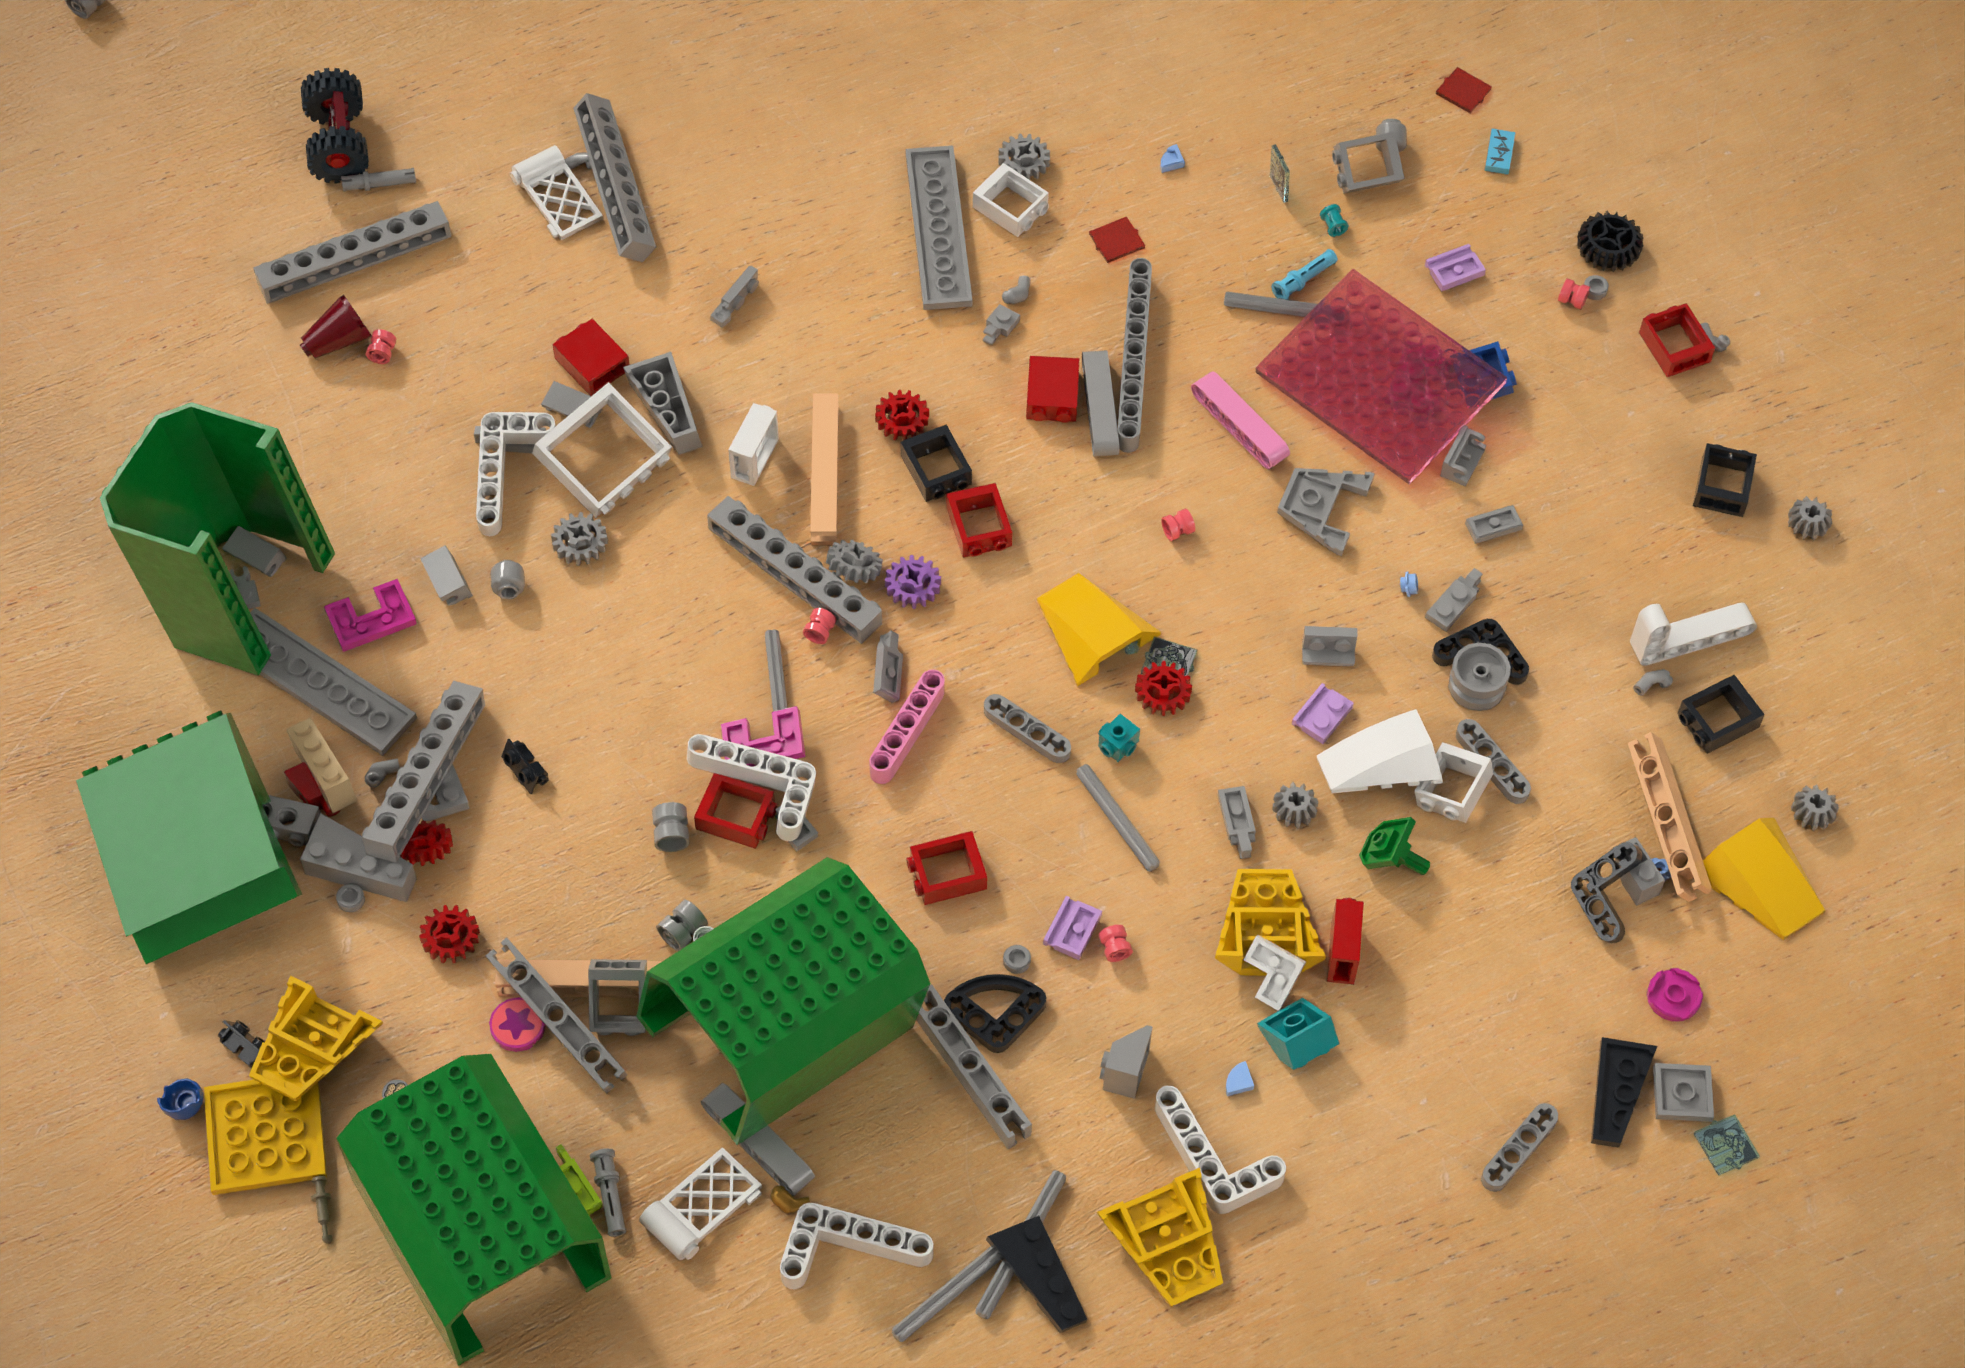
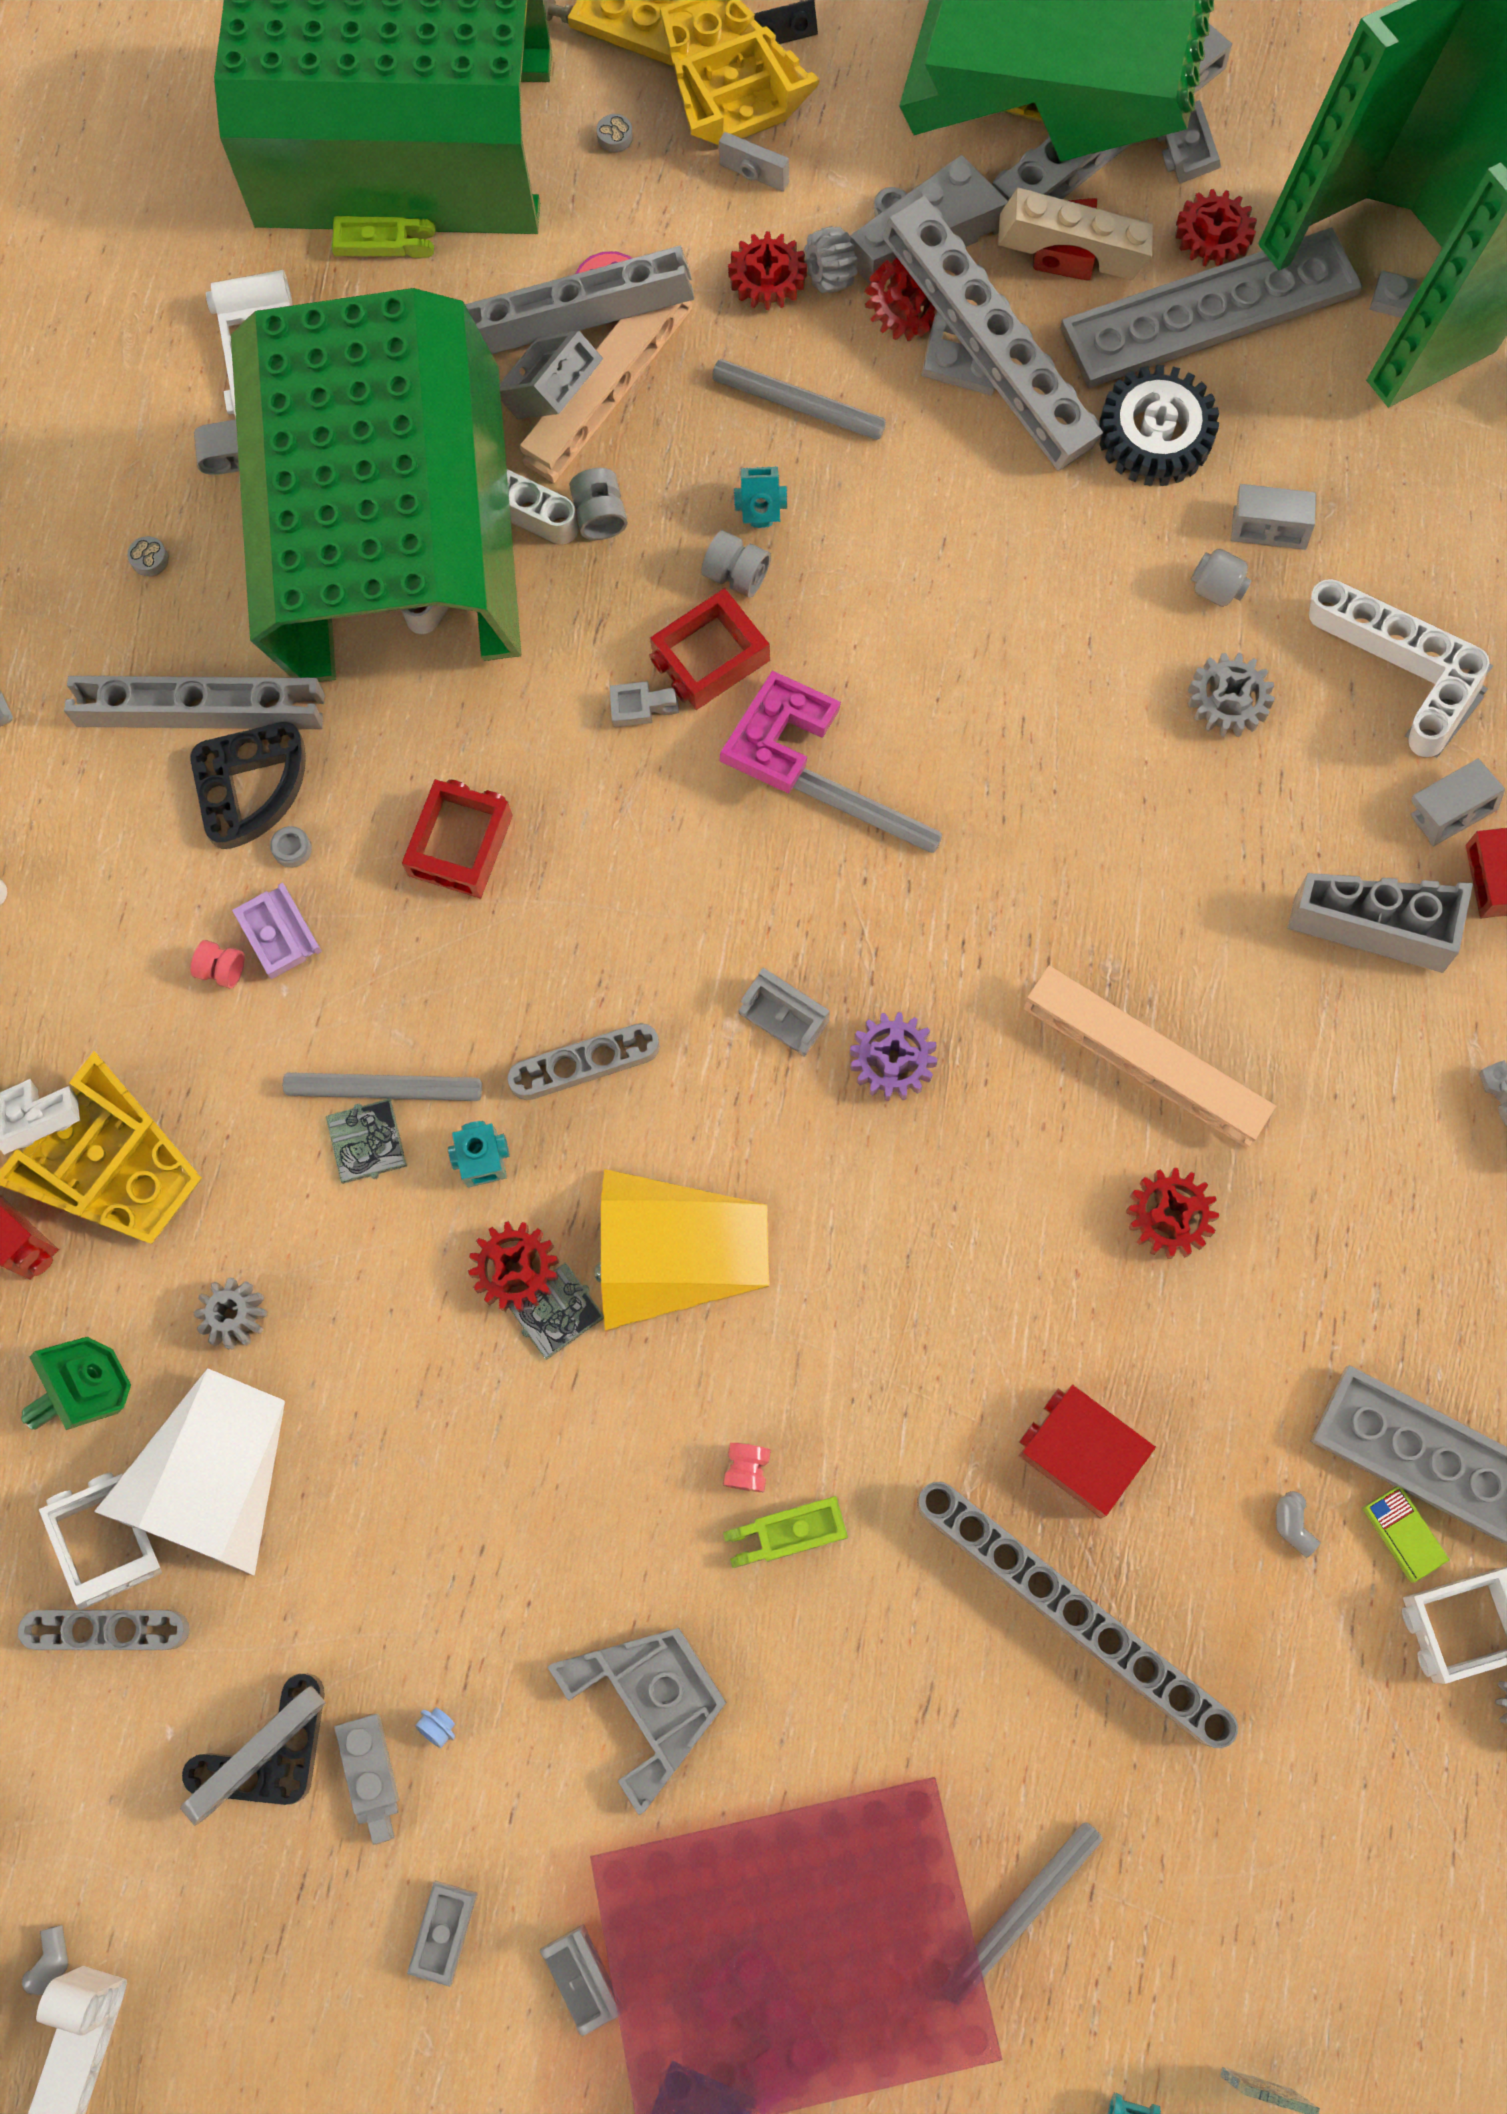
camera: 130 degrees right, 15 degrees up
dark pink plate [324,578,417,652] -> none
light grey arm [365,758,400,787] -> none
black hinge [501,739,549,794] -> none
white window [532,382,672,518] -> none
light grey pin [590,1149,626,1237] -> none
white beam [687,734,816,841] -> none
light grey brick [707,496,882,644] -> none
white window [728,403,779,486] -> none
pearl gold arm [770,1185,810,1213] -> none
white beam [780,1203,933,1289] -> none
coral wheel [803,608,836,644] -> none
light grey gear [826,540,883,583] -> none
bright pink beam [869,669,945,784] -> none
light grey hinge [873,630,903,703] -> none
black window [900,424,972,502] -> none
red window [946,483,1012,558] -> none
light grey plate [983,304,1020,345] -> none
light grey beam [1082,350,1119,457] -> none
clear red piece [1089,216,1145,263] -> none
light grey slope [1099,1025,1153,1099] -> none
light blue tile [1160,144,1185,173] -> none
bright pink beam [1191,371,1290,469] -> none
light grey hinge [1217,786,1256,859] -> none
medium azure pin [1271,249,1338,300] -> none
lavender plate [1292,683,1354,744] -> none
light grey bracket [1302,626,1357,666] -> none
light grey wheel [1448,643,1511,711] -> none
none -> tile [127,536,168,576]
none -> light grey beam [180,1686,326,1826]
none -> piece [326,1099,407,1184]
none -> light grey axle [713,359,886,440]
none -> light grey plate [719,132,789,192]
none -> lime hinge [723,1496,848,1568]
none -> teal brick [734,466,787,528]
none -> light grey hinge [739,968,830,1057]
none -> light grey gear [804,226,858,293]
none -> wheel [1099,365,1219,486]
none -> red gear [1175,189,1257,267]
none -> lime tile [1362,1487,1450,1583]

